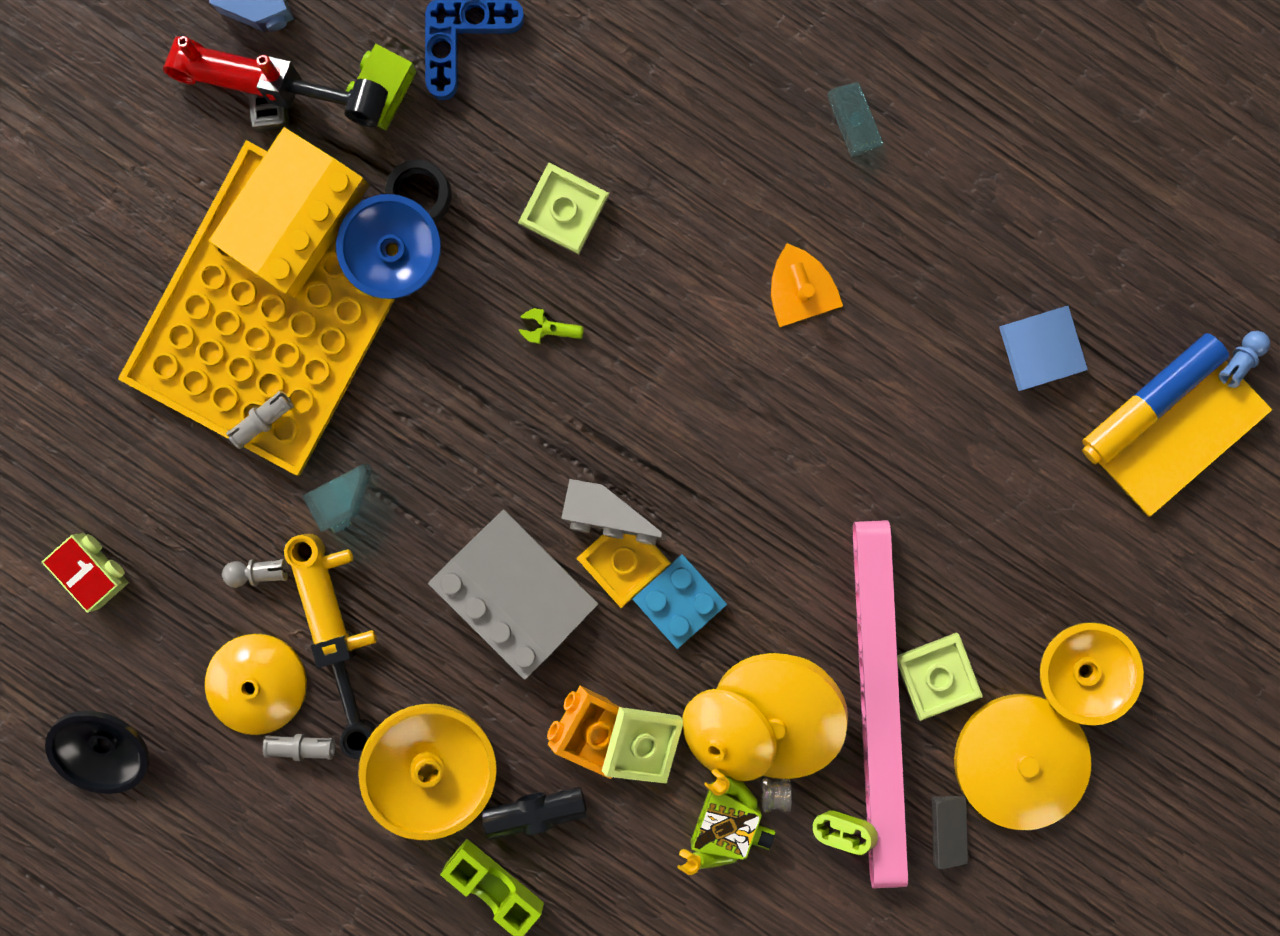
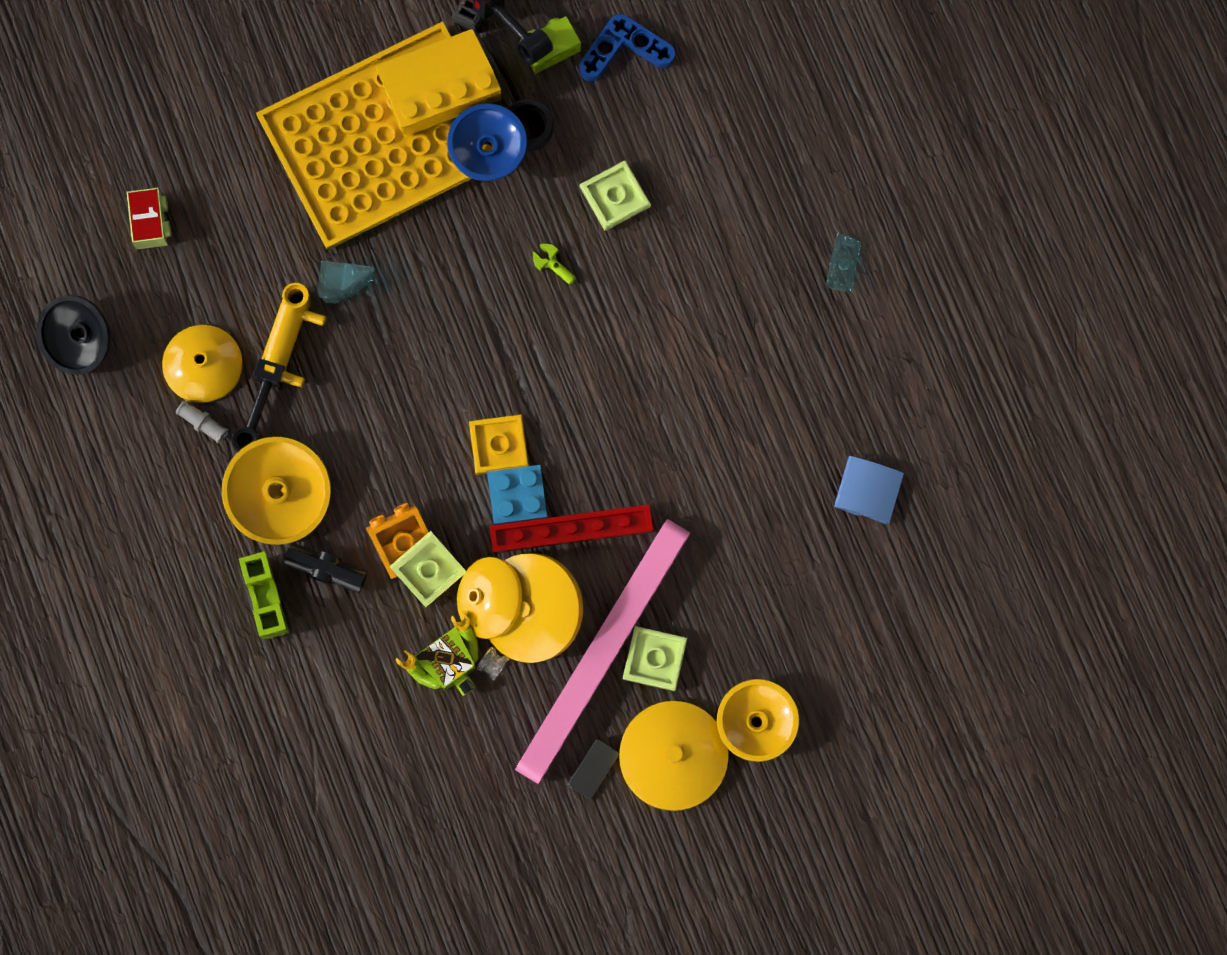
camera: 25 degrees right, 10 degrees down
light grey pin [222,559,288,588] -> none
light grey pin [226,390,294,449] -> none
light grey slope [428,509,598,680] -> none
light grey slope [561,479,667,545] -> none
light orange shield [771,243,843,328] -> none
lime beam [812,810,878,855] -> none
yellow door [1082,333,1272,517] -> none
medium blue pin [1218,331,1270,388] -> none
none -> red plate [490,504,653,554]

